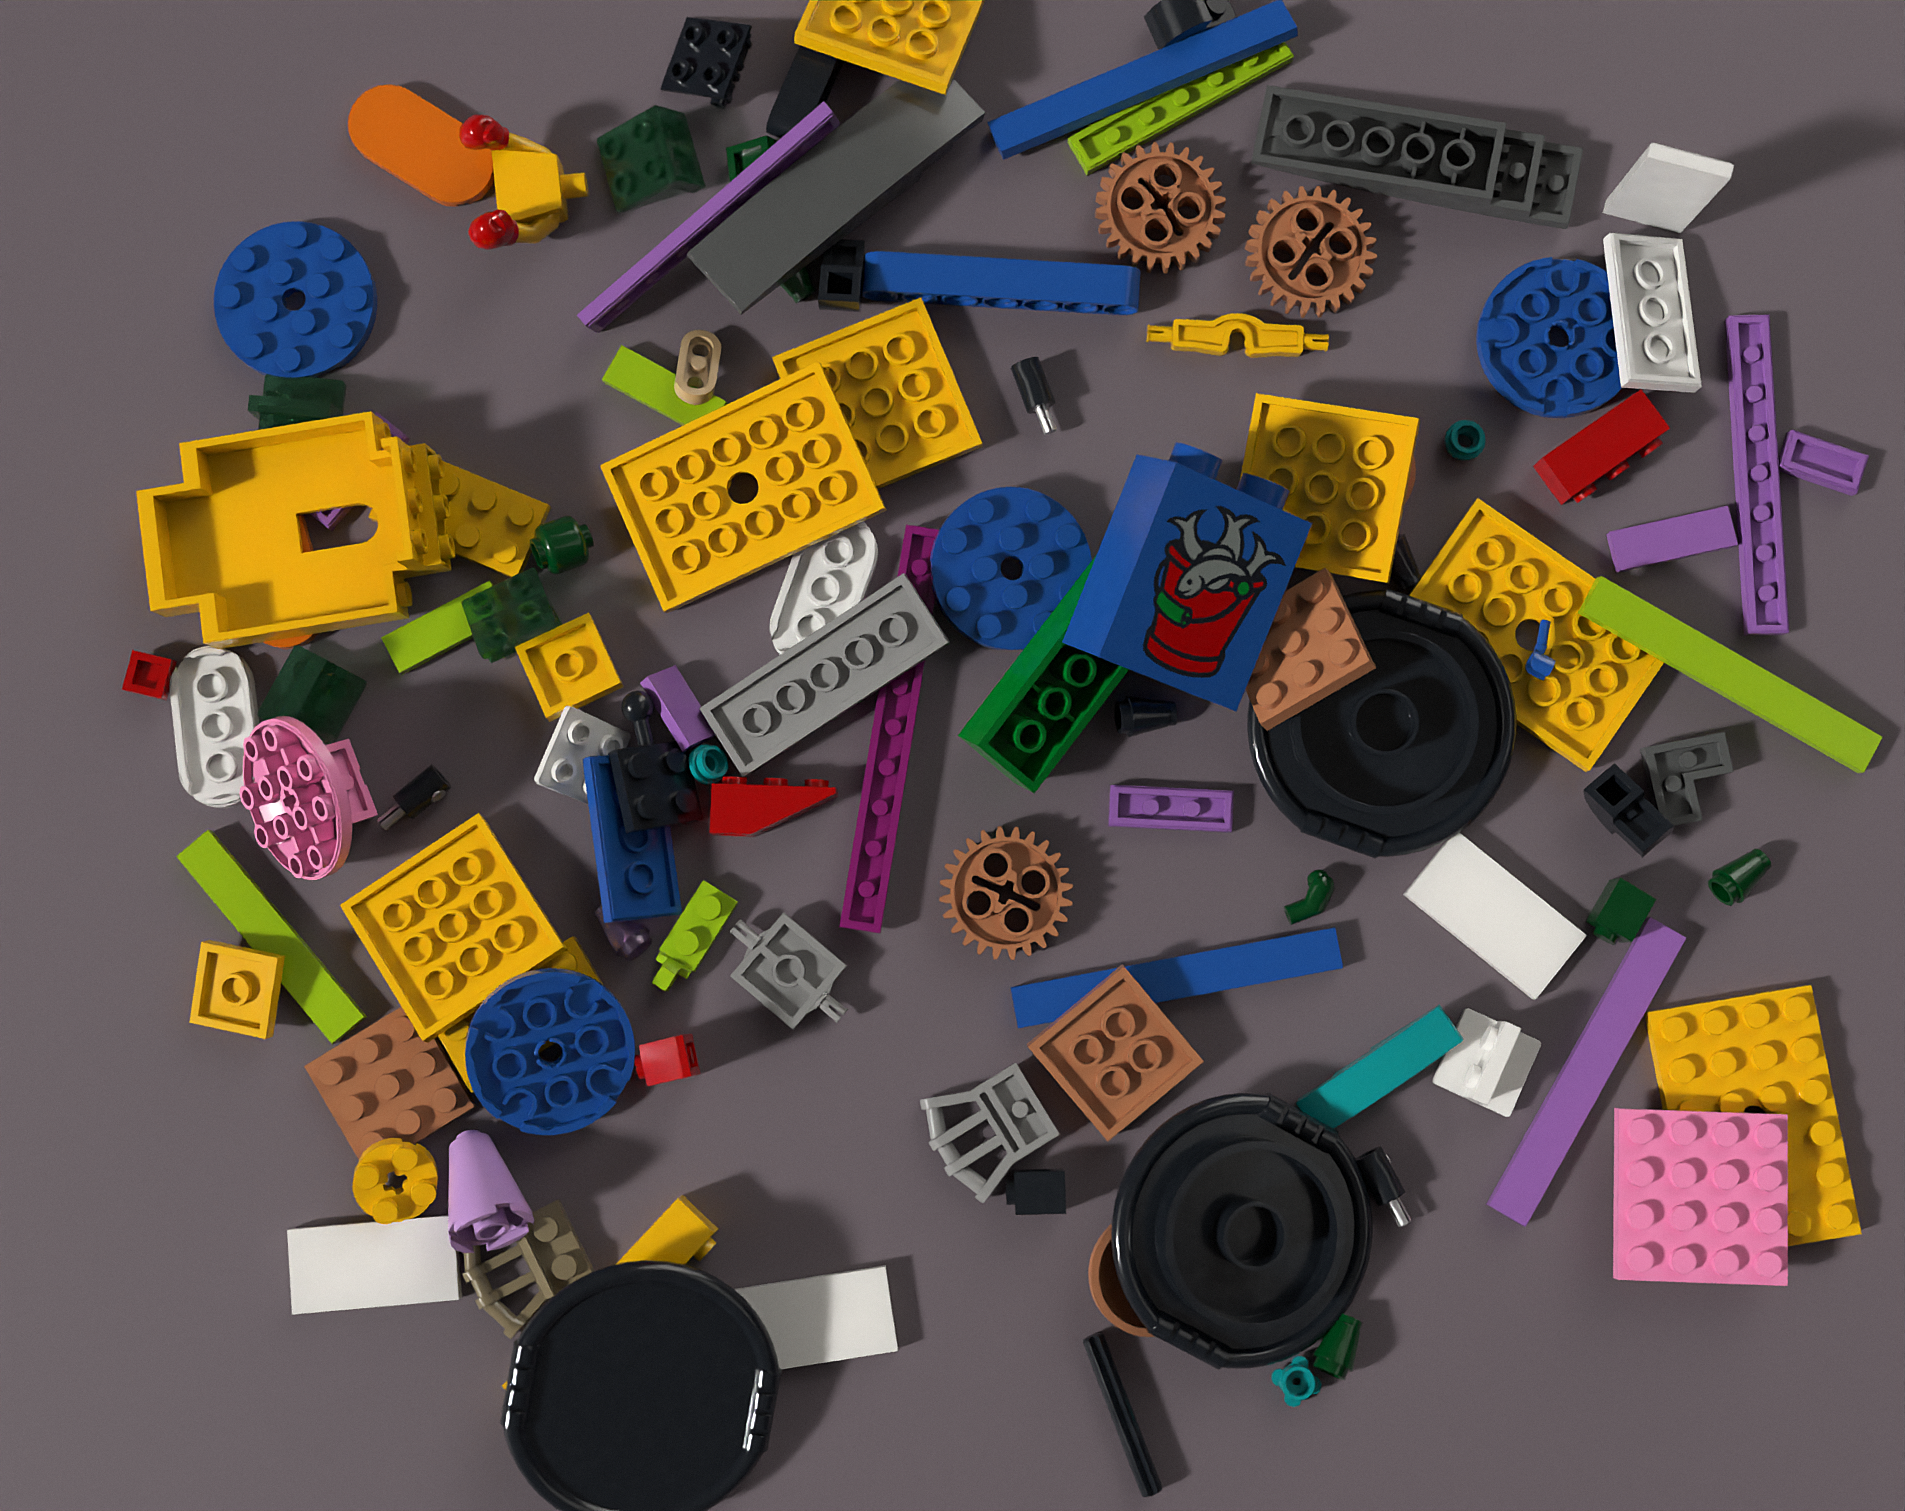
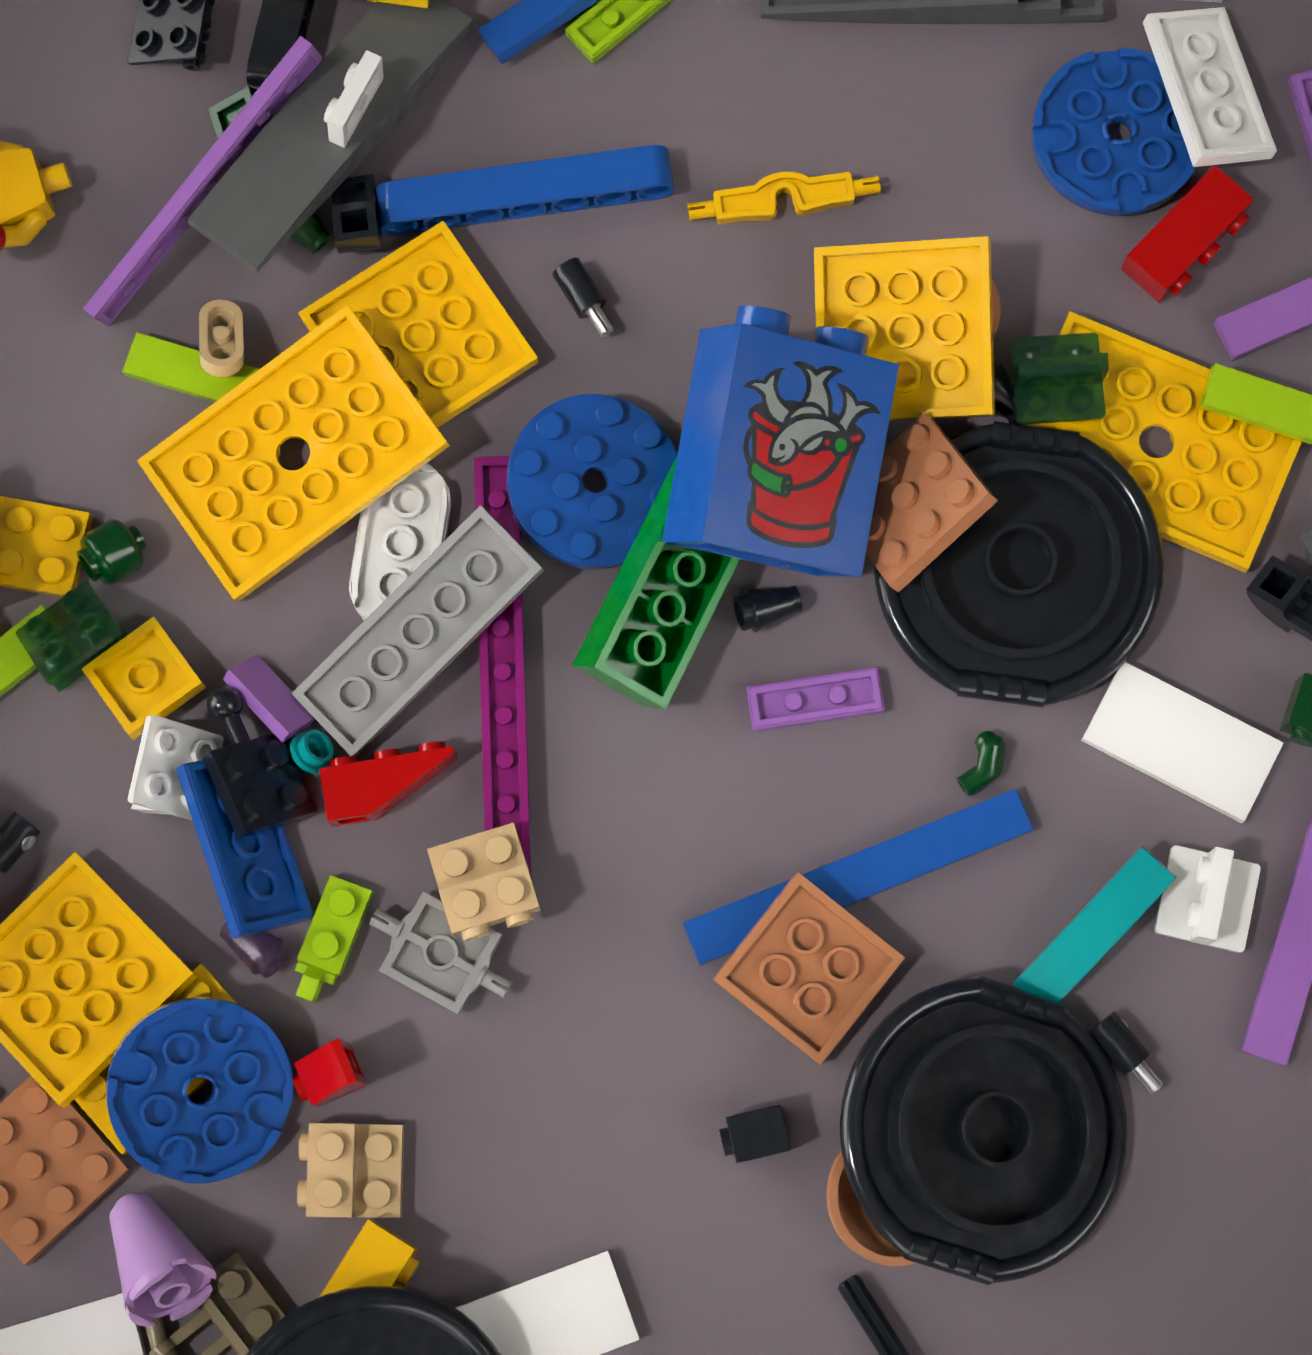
camera: 10 degrees left, 5 degrees down
yellow plate [352,1138,438,1225] -> none
clear green bracket [597,105,706,212] -> none
light grey plate [920,1062,1060,1204] -> none
nougat gear [939,826,1073,960] -> none
nougat gear [1095,142,1226,274] -> none
nougat gear [1245,186,1377,318] -> none
teal plate [1271,1356,1322,1407] -> none
dark green cone [1313,1313,1362,1380] -> none
teal plate [1444,420,1486,461] -> none
blue hand [1525,620,1556,680] -> none
none -> tan plate [297,1123,405,1218]
none -> white plate [324,50,383,148]
none -> tan plate [427,822,541,941]
none -> clear green bracket [1009,333,1109,425]

